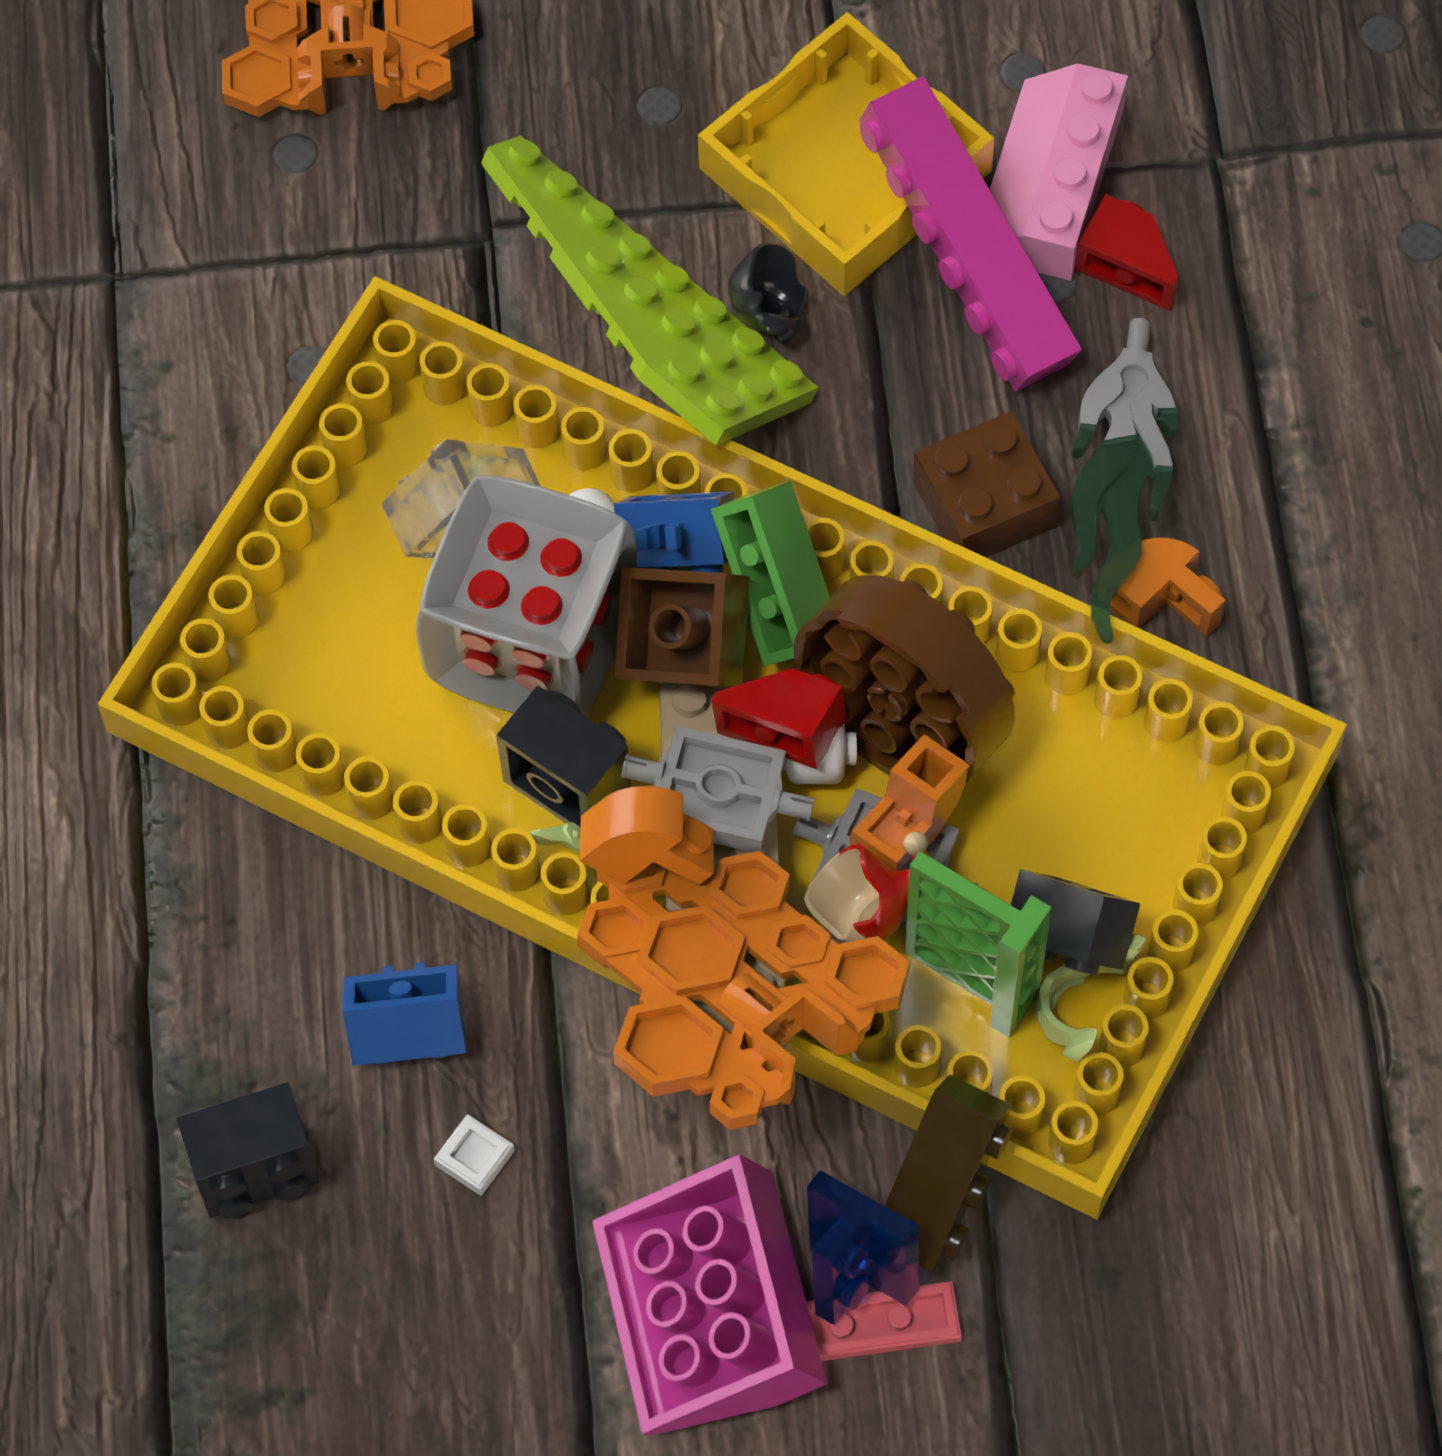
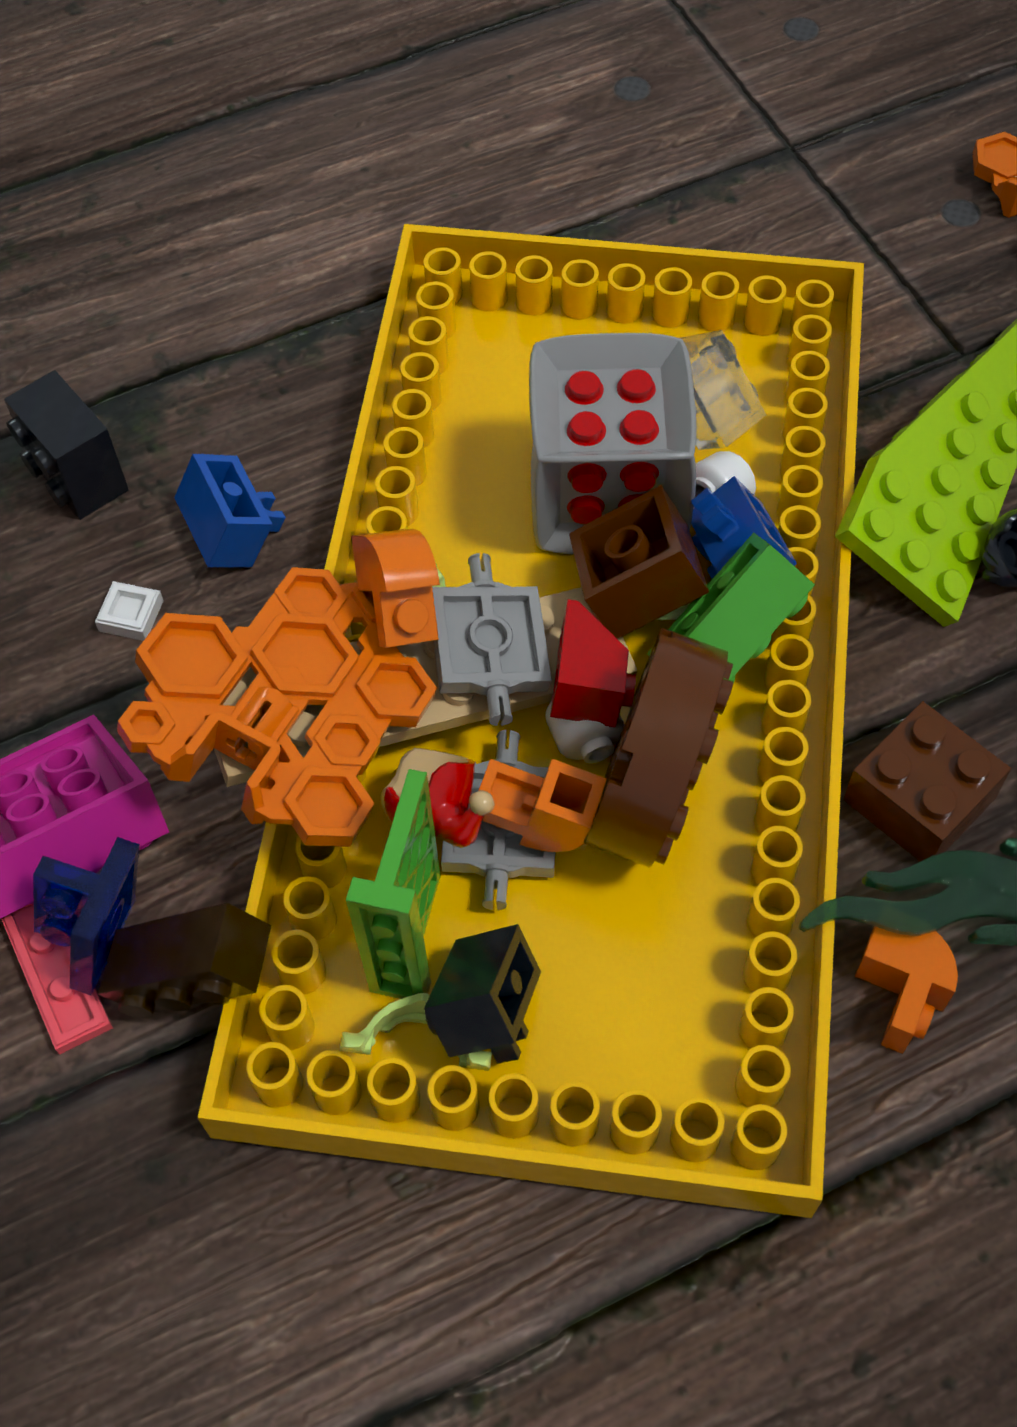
camera: 70 degrees right, 5 degrees down
black brick [496,685,631,828] -> none

